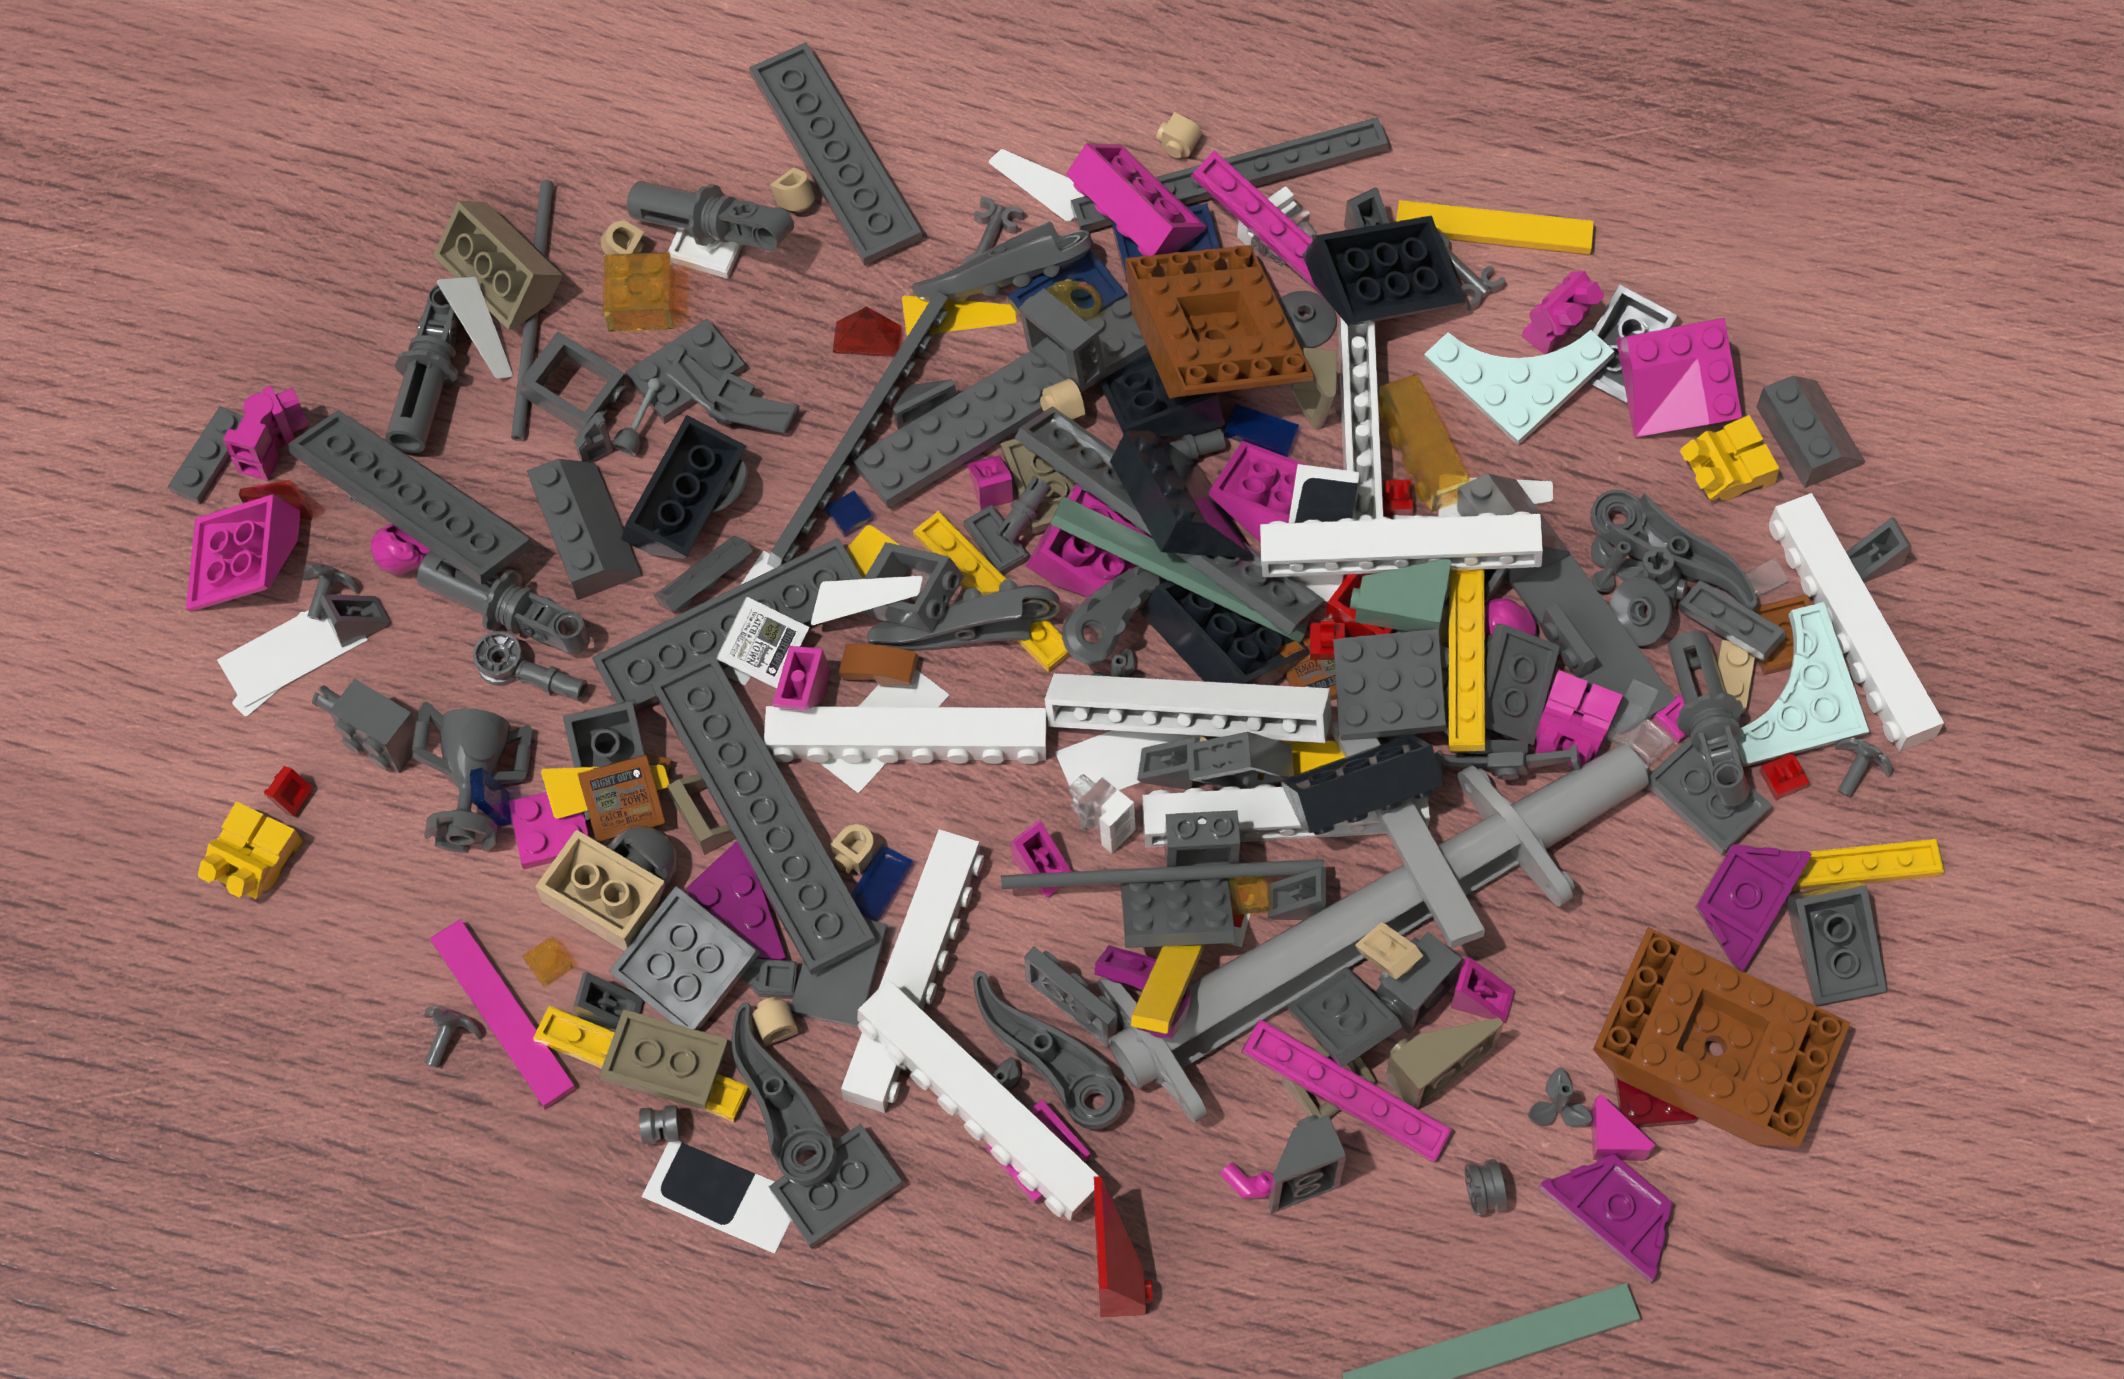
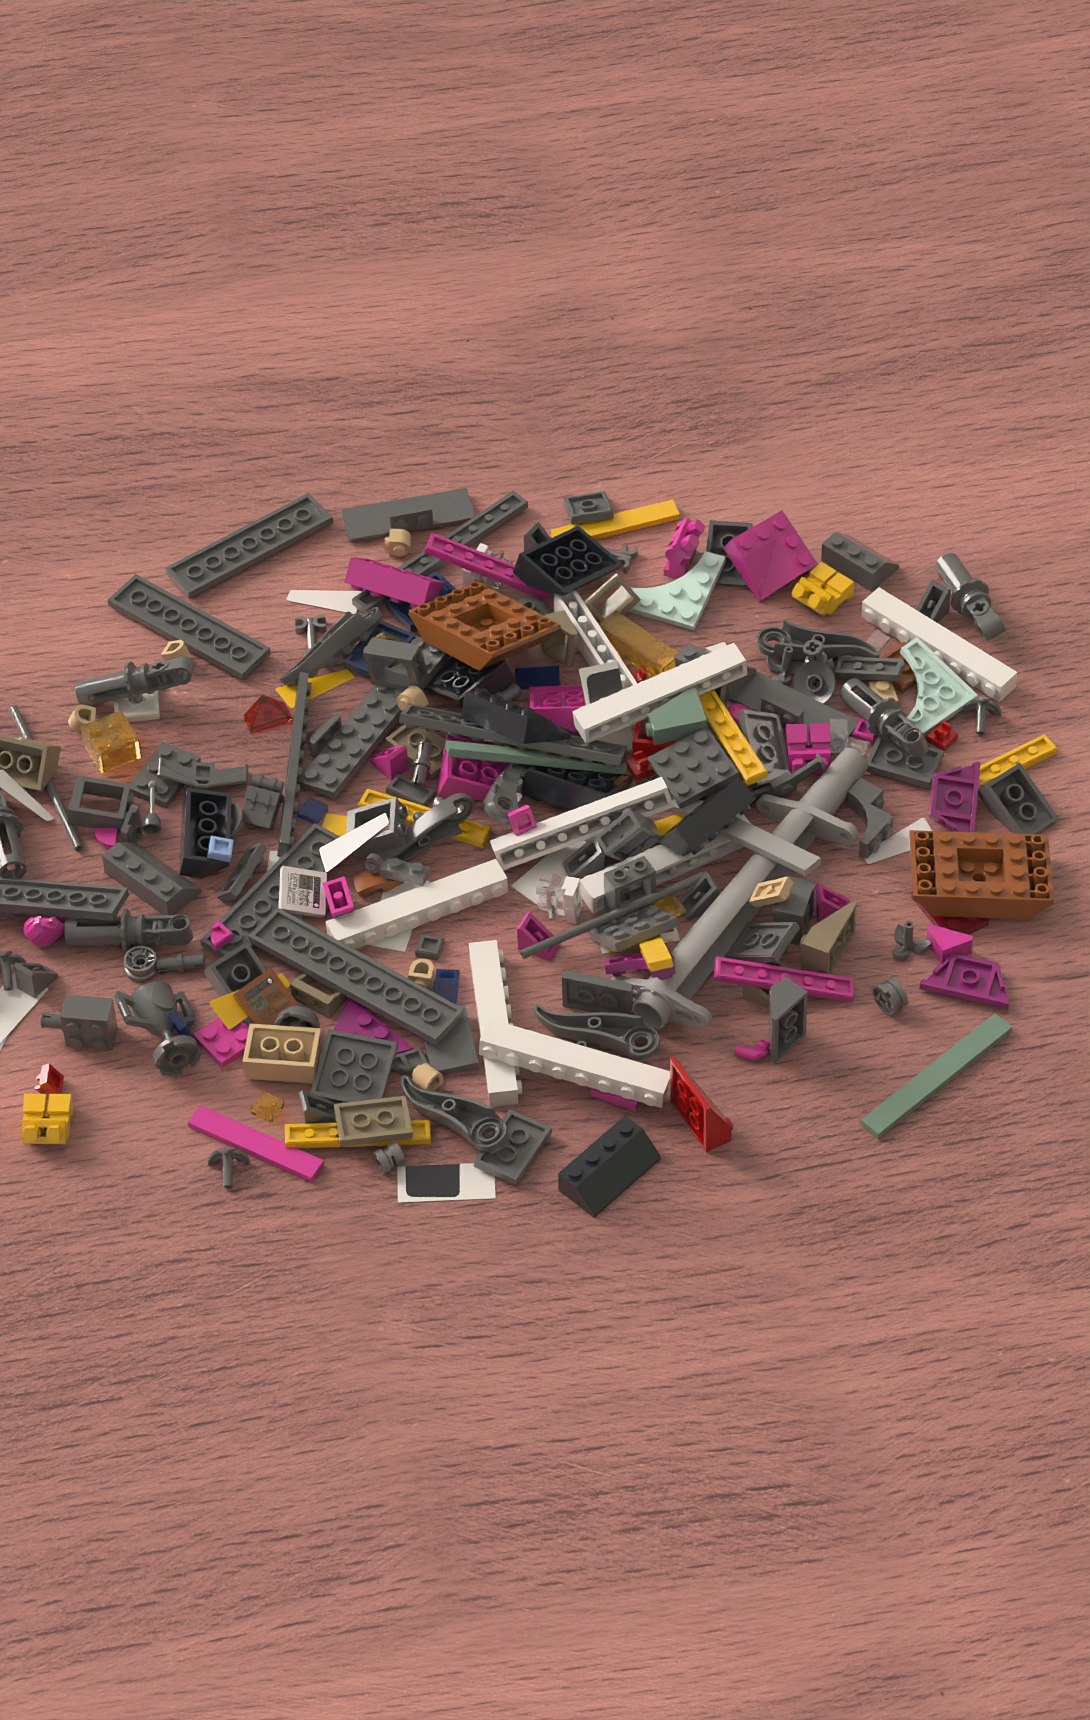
camera: 25 degrees left, 15 degrees down
none -> dark pink tile [94,828,118,849]
none -> dark grey plate [165,493,333,599]
none -> light blue tile [207,836,234,862]
none -> dark pink tile [210,921,234,951]
none -> dark grey piece [242,774,284,830]
none -> dark grey bracket [342,488,475,542]
none -> flat silver plate [366,853,431,886]
none -> dark grey tile [415,934,444,961]
none -> dark pink tile [507,804,537,836]
none -> black slope [558,1115,661,1218]
none -> dark grey plate [563,491,614,525]
none -> dark tan tile [584,573,641,628]
none -> dark grey arch [847,778,894,859]
none -> white sticker [864,818,932,864]
none -> dark grey piece [935,553,1006,641]

